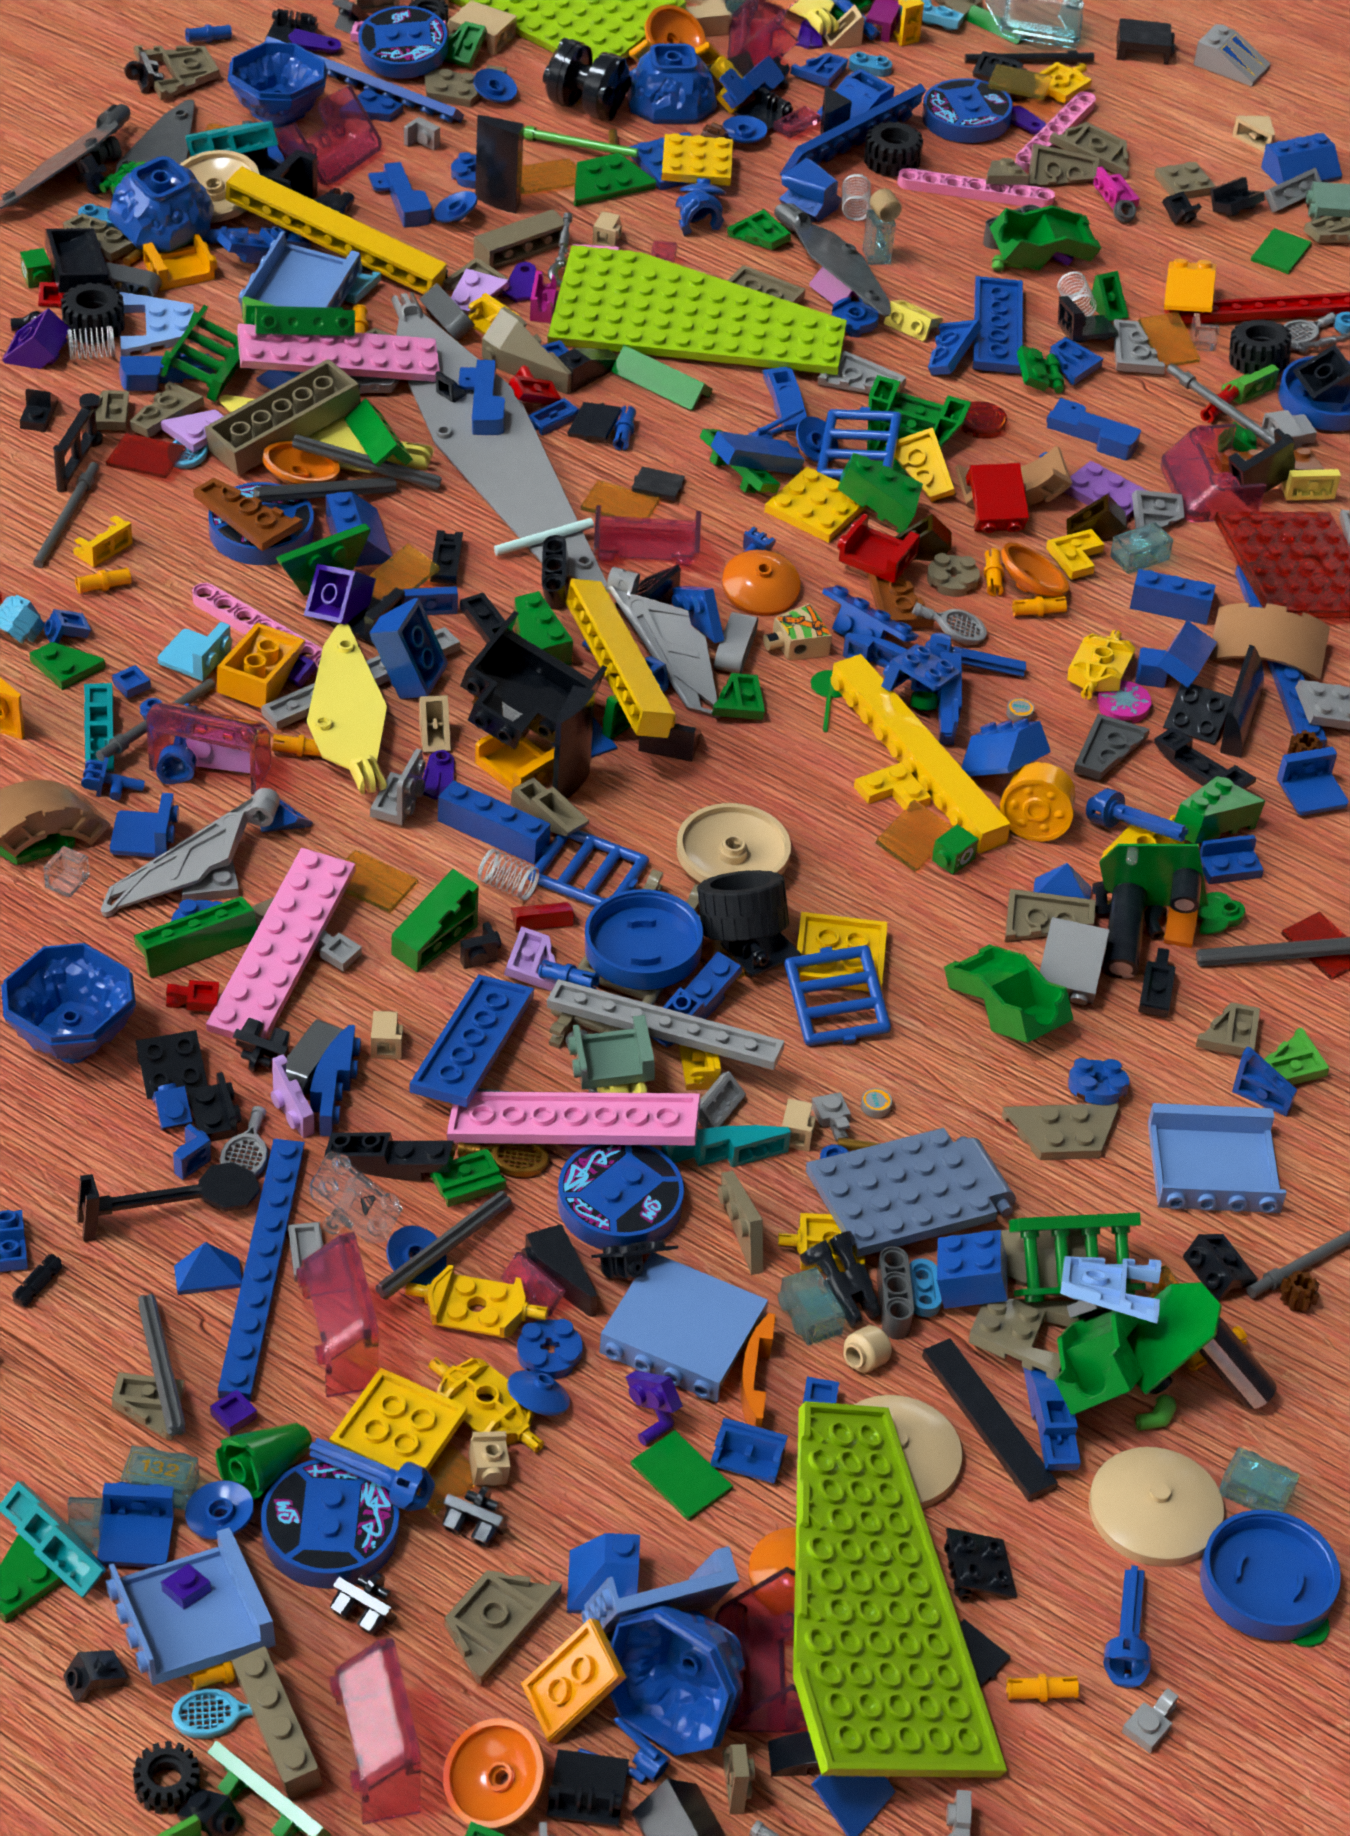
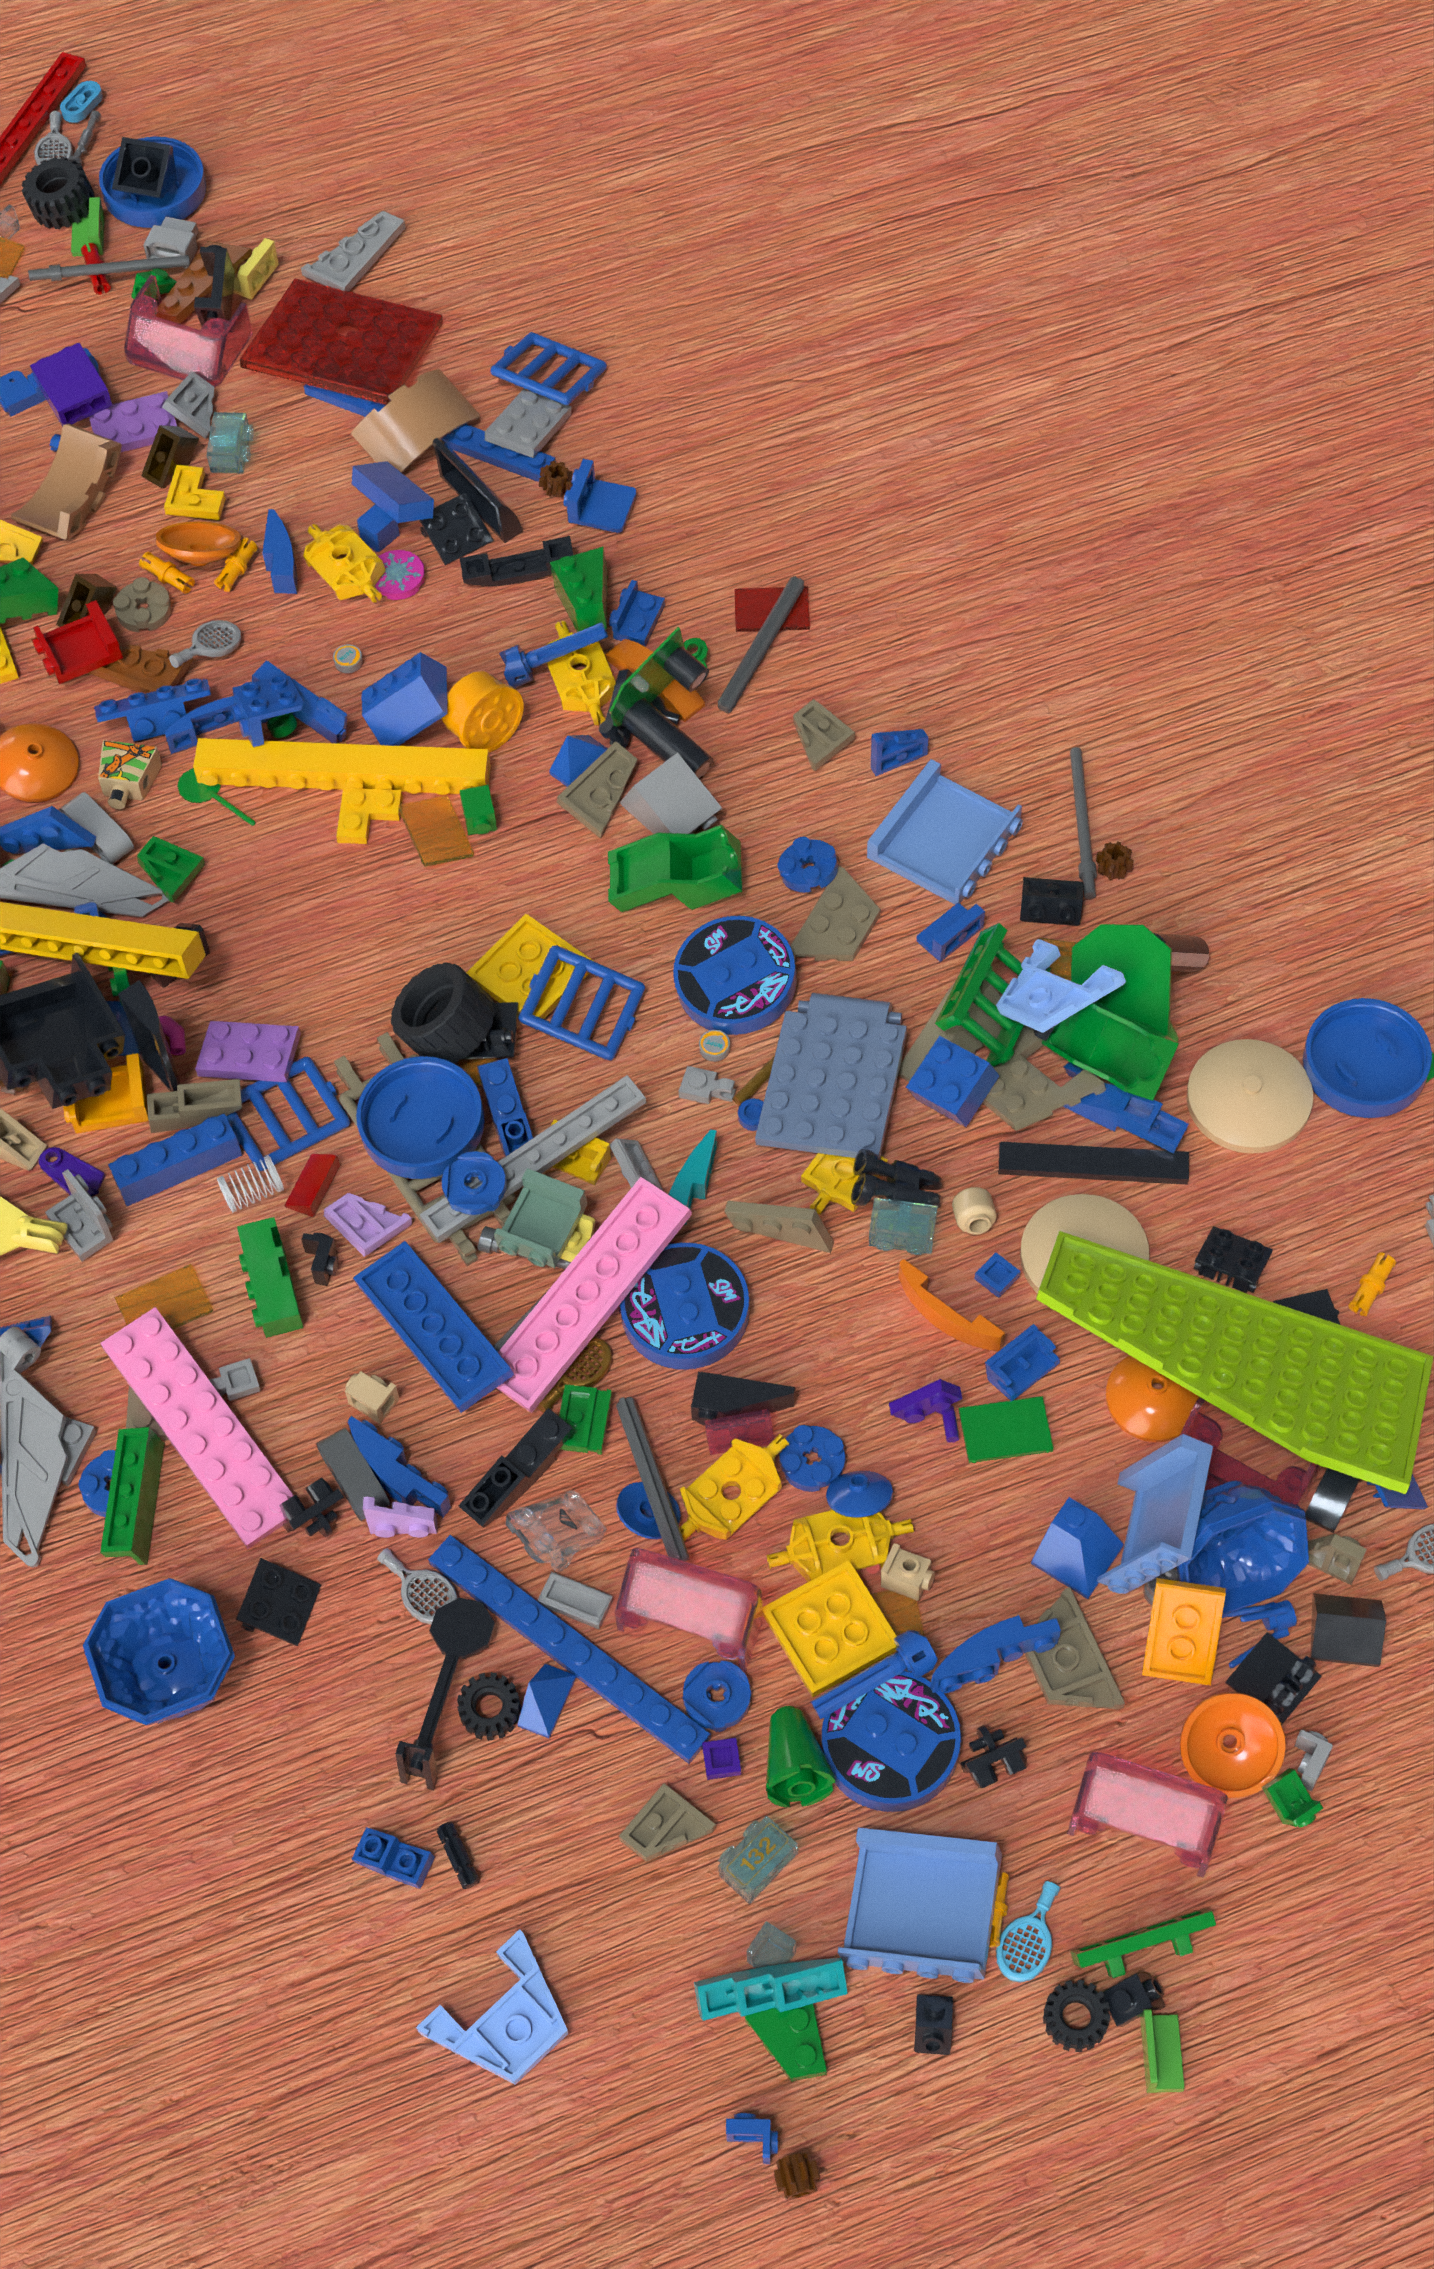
camera: 50 degrees left, 15 degrees up
blue bracket [98,1482,175,1568] -> none
dark grey axle [138,1294,186,1436] -> none
blue bracket [152,1083,193,1130] -> none
dark purple plate [161,1563,211,1610] -> none
red plate [166,980,219,1012] -> none
blue bracket [173,1124,211,1180] -> none
blue dish [185,1481,254,1539] -> none
black bracket [186,1072,242,1141] -> none
dark tan brick [232,1646,323,1800] -> none
black hips [442,1486,507,1548] -> none
blue pin [538,959,600,989] -> none
black hinge [591,1240,678,1278] -> none
medium blue panel [599,1252,768,1403] -> none
tan dish [676,803,791,883] -> none
tan brick [782,1099,816,1152] -> none
dark grey beam [877,1246,914,1340] -> none
dark azure plate [909,1259,942,1317] -> none
blue piece [925,632,1026,677] -> none
red panel [966,463,1029,533] -> none
dark grey wing [1074,713,1150,780] -> none
blue piece [1103,1565,1152,1688] -> none
blue slope [1130,569,1216,625] -> none
black hinge [1138,948,1176,1018] -> none
clear light blue brick [1219,1447,1300,1513] -> none
bright green wing [1264,1028,1329,1085] -> none
none -> dark purple brick [30,343,113,427]
none -> dark pink arm [159,1015,186,1055]
none -> medium lavender plate [195,1021,301,1082]
none -> blue slope [262,509,298,594]
none -> blue plate [442,1151,507,1215]
none -> black tyre [457,1672,521,1741]
none -> brick [673,916,797,1035]
none -> blue plate [683,1660,751,1732]
none -> blue panel [916,903,985,962]
none -> blue slope [930,1615,1061,1693]

